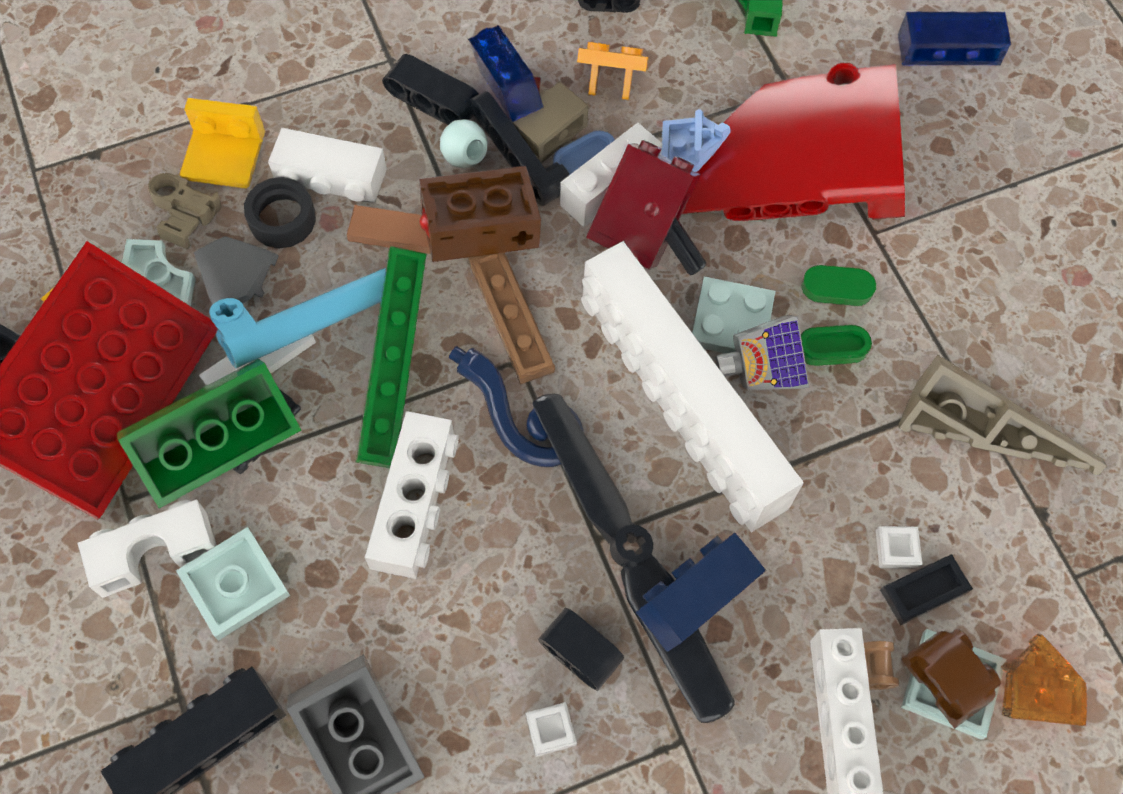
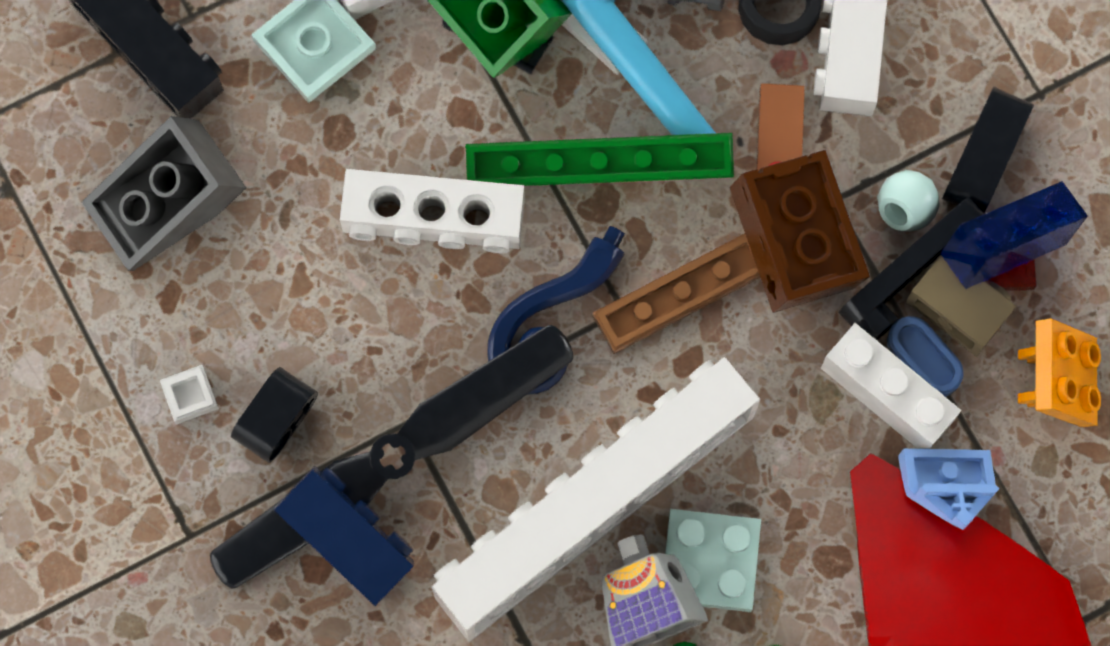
camera: 85 degrees right, 10 degrees up
dark red piece [586,140,707,275] -> none

